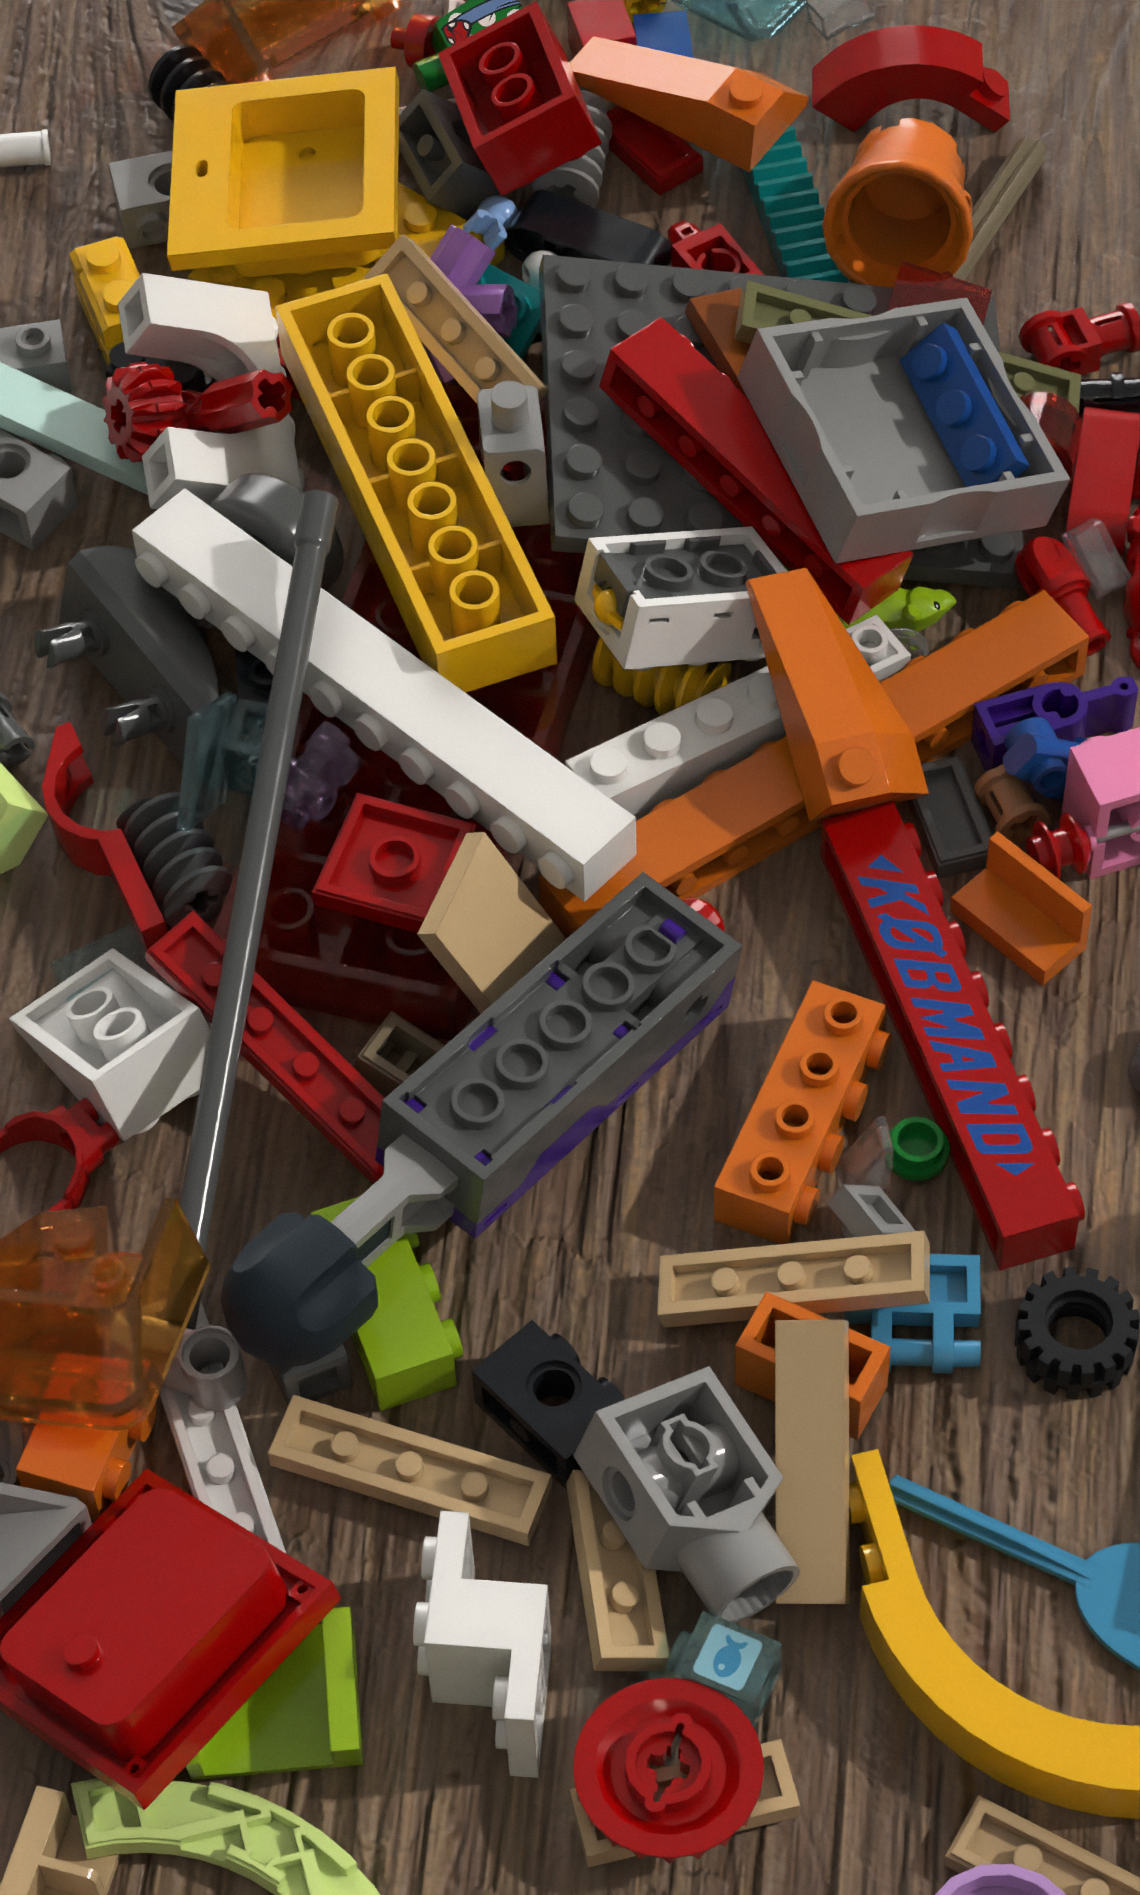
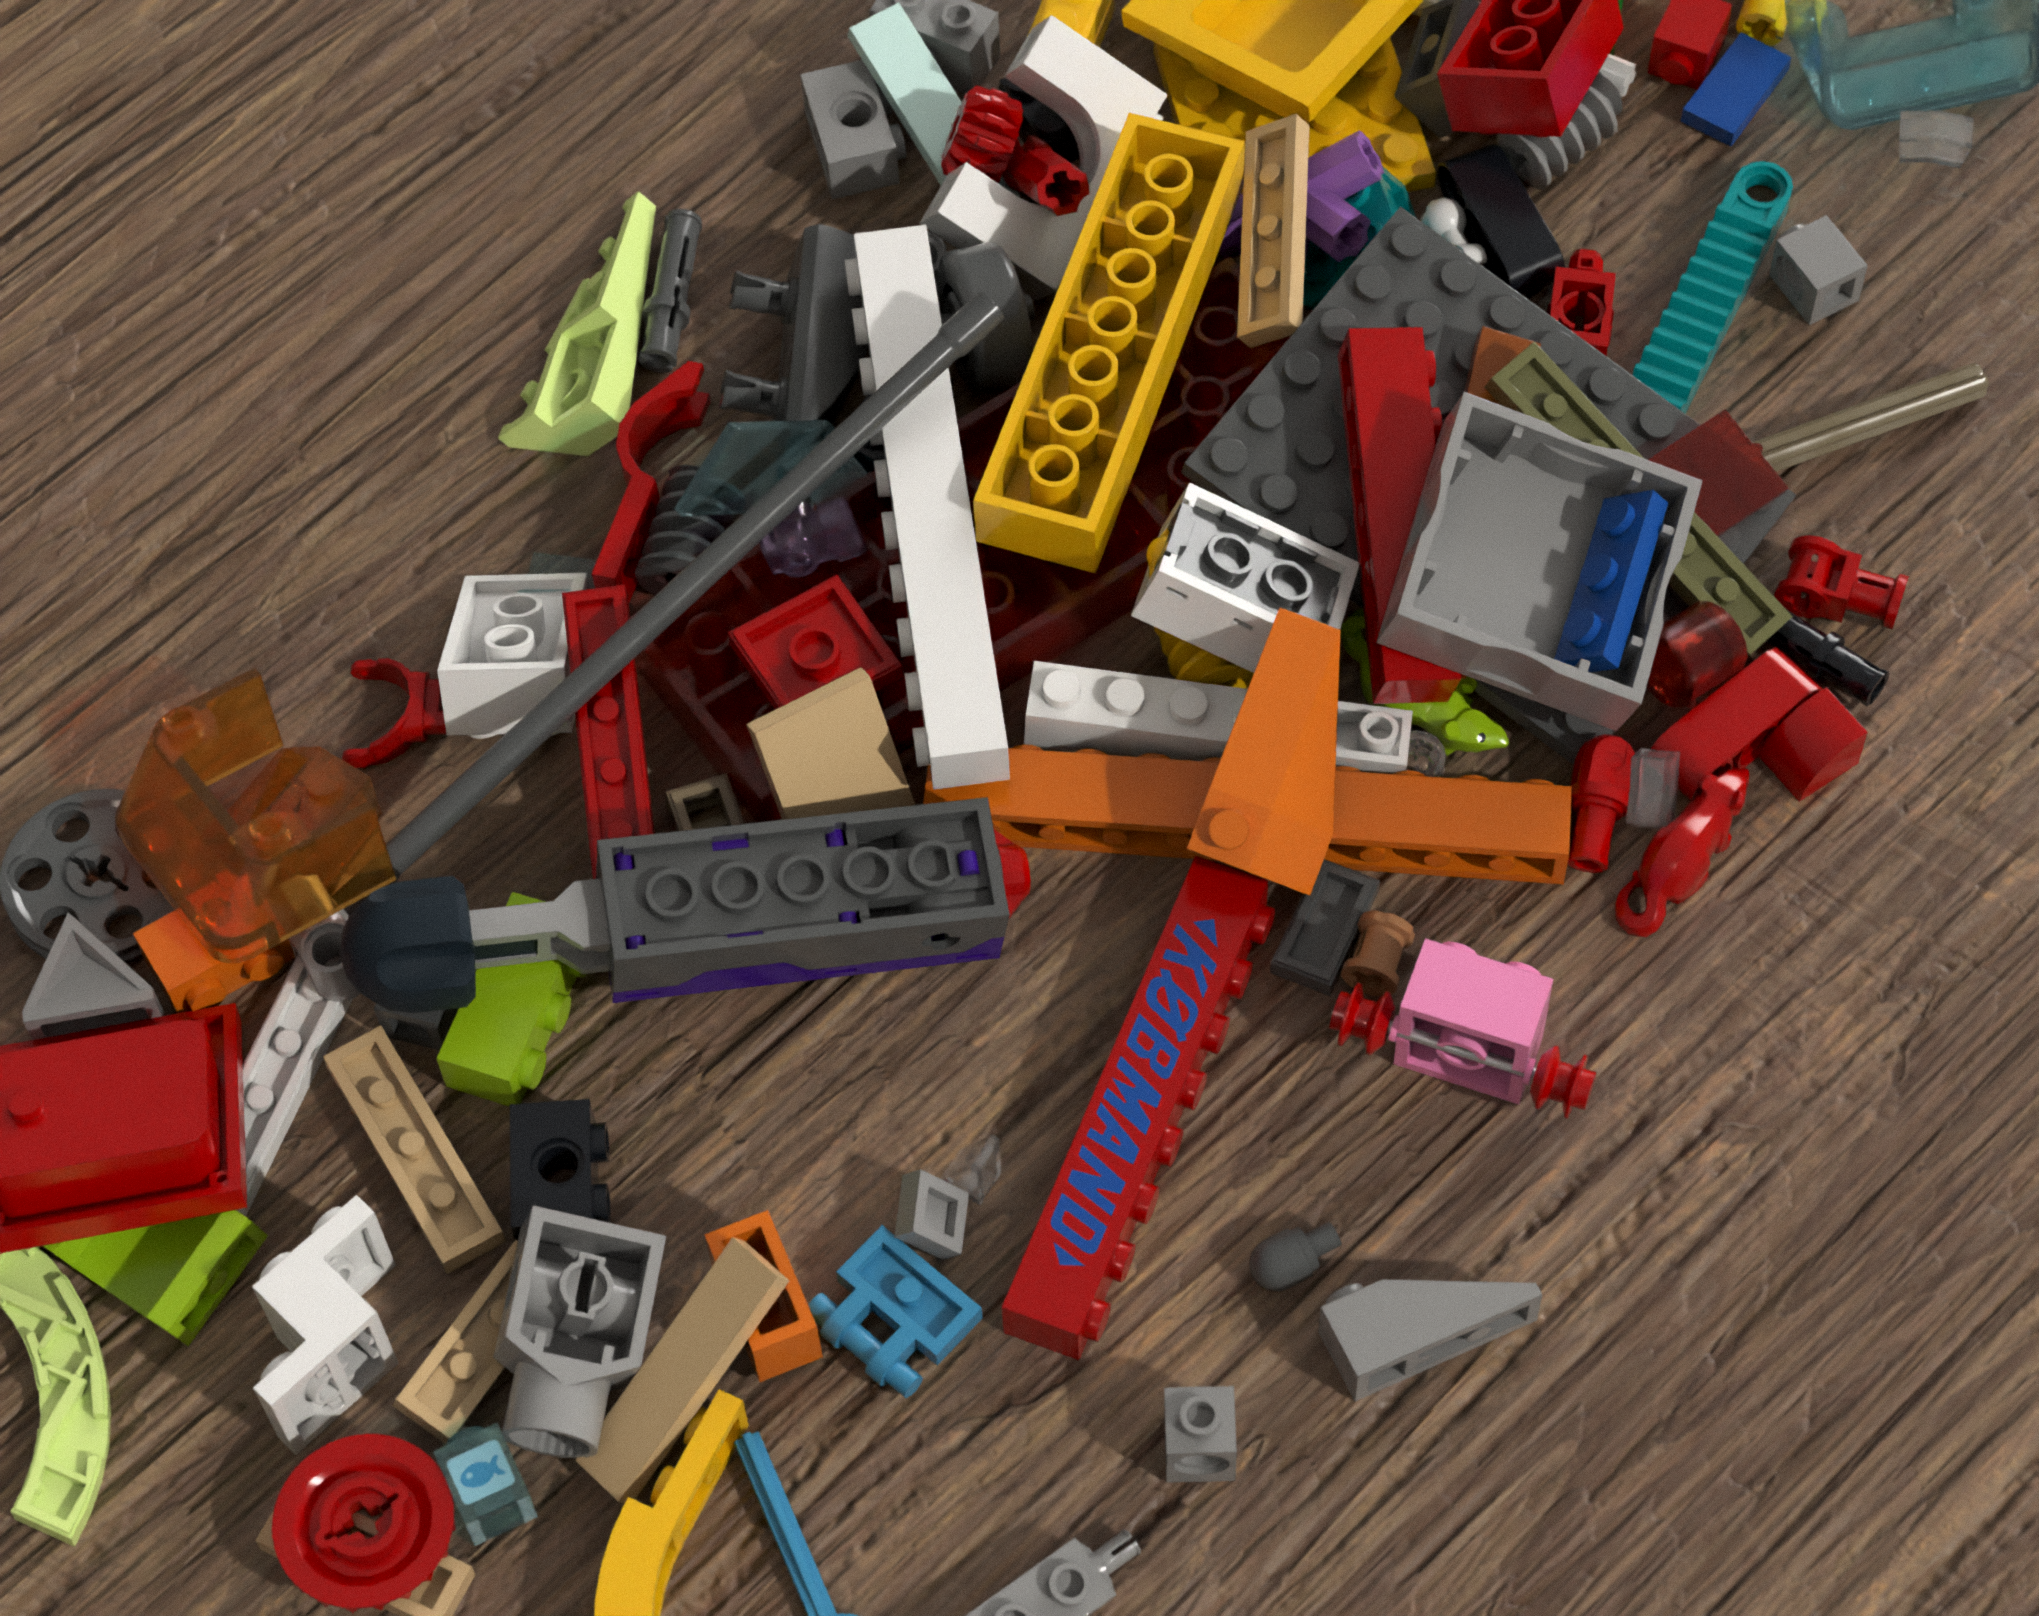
camera: 40 degrees right, 5 degrees up
light blue arm [462,195,519,251] -> none
light grey torso [477,381,549,527] -> none
orange wedge [569,36,809,173] -> none
red tile [606,106,703,196] -> none
tan plate [657,1231,930,1328] -> none
orange brick [714,980,892,1244] -> none
red arch [812,25,1010,133] -> none
orange piece [822,118,973,291] -> none
green plate [883,1116,950,1181] -> none
orange panel [950,831,1092,986] -> none
dark purple piece [971,677,1138,772] -> none
blue plate [1003,717,1087,802] -> none
black tyre [1014,1267,1140,1399] -> none
none -> light grey brick [1769,215,1868,325]

